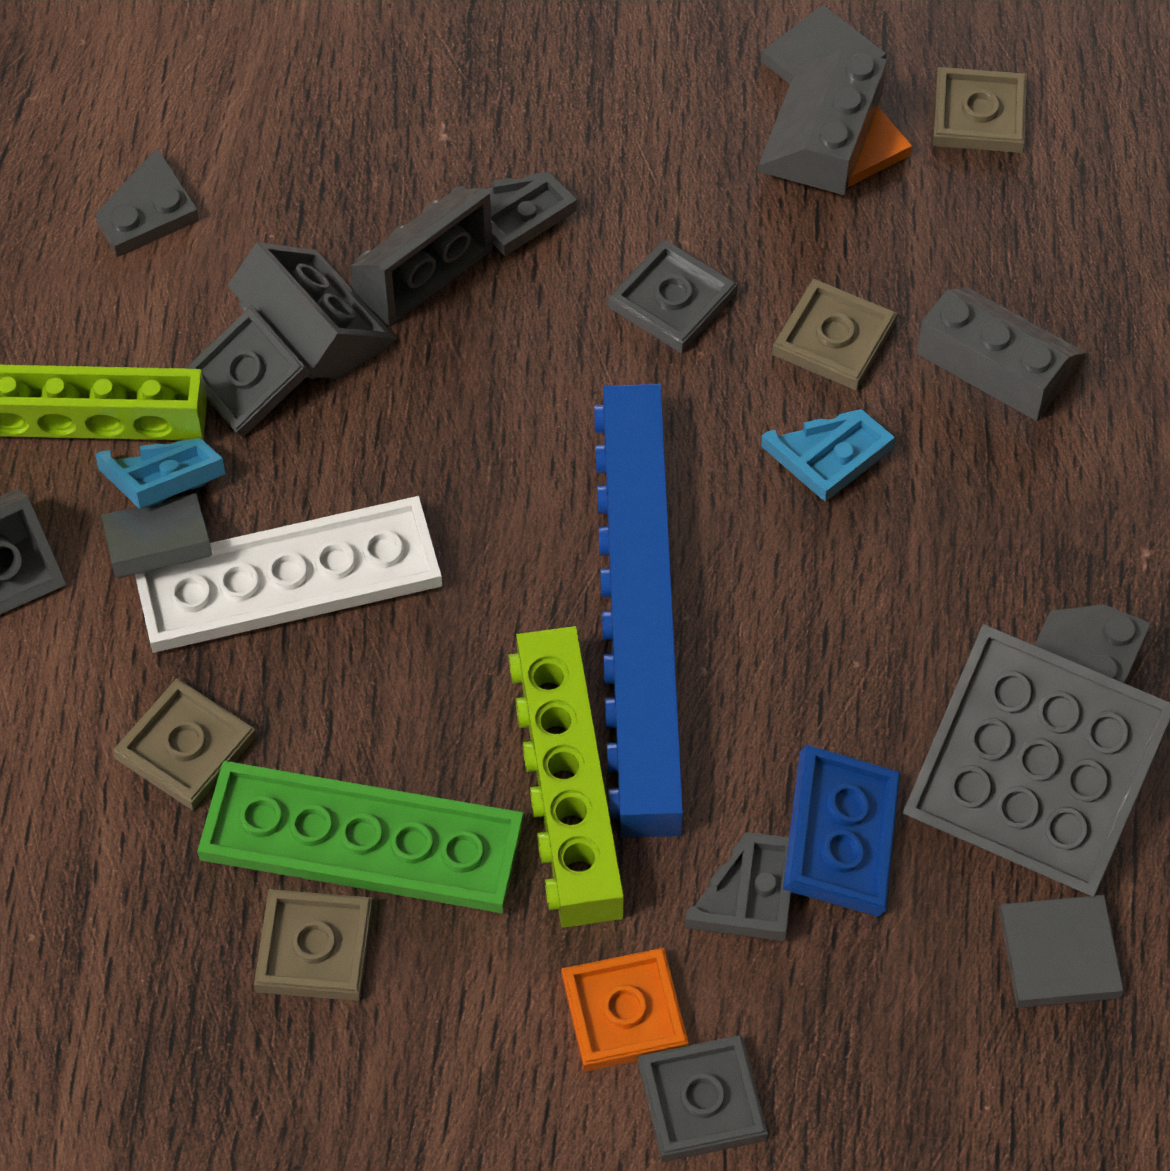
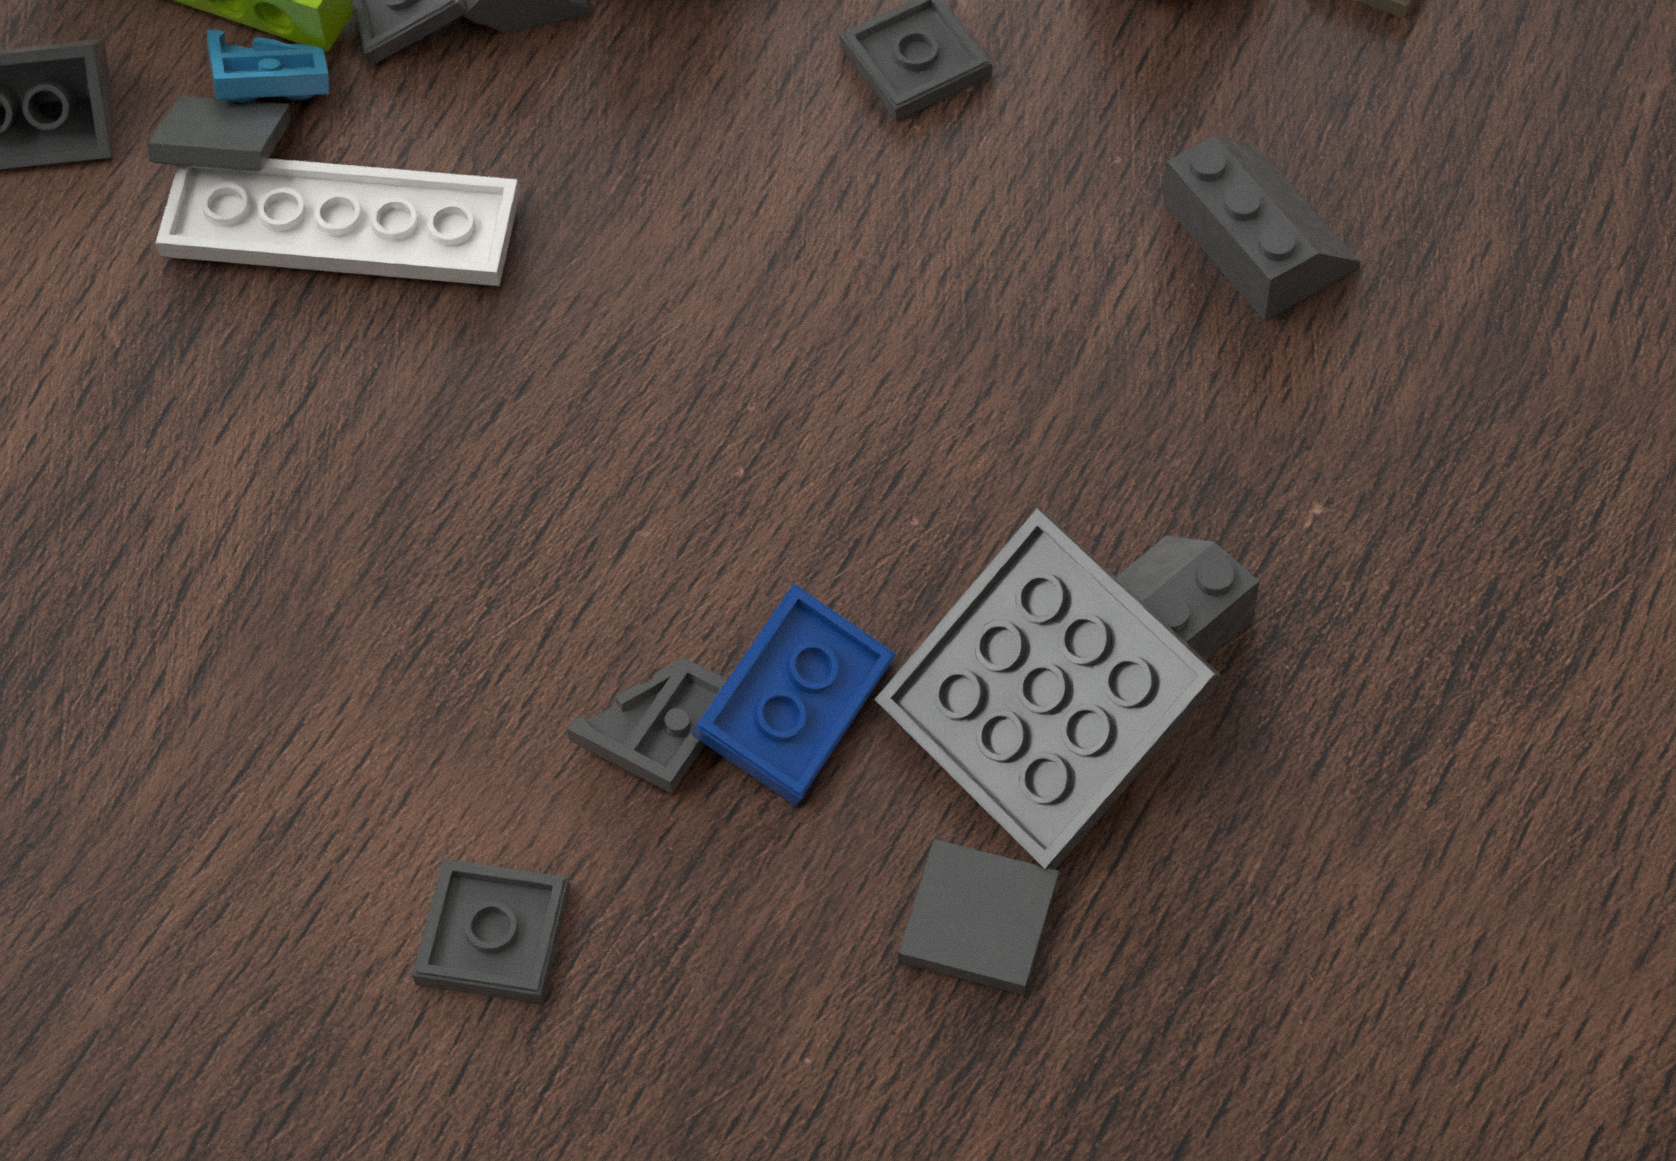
camera: 25 degrees right, 0 degrees up
dark tan tile [112,678,257,811] -> none
bright green plate [197,761,524,914] -> none
dark tan tile [254,889,373,1001] -> none
lime brick [508,626,624,928] -> none
orange tile [561,947,689,1072] -> none
blue brick [594,384,683,838] -> none
dark azure wing [761,409,895,502] -> none
dark tan tile [772,278,898,391] -> none

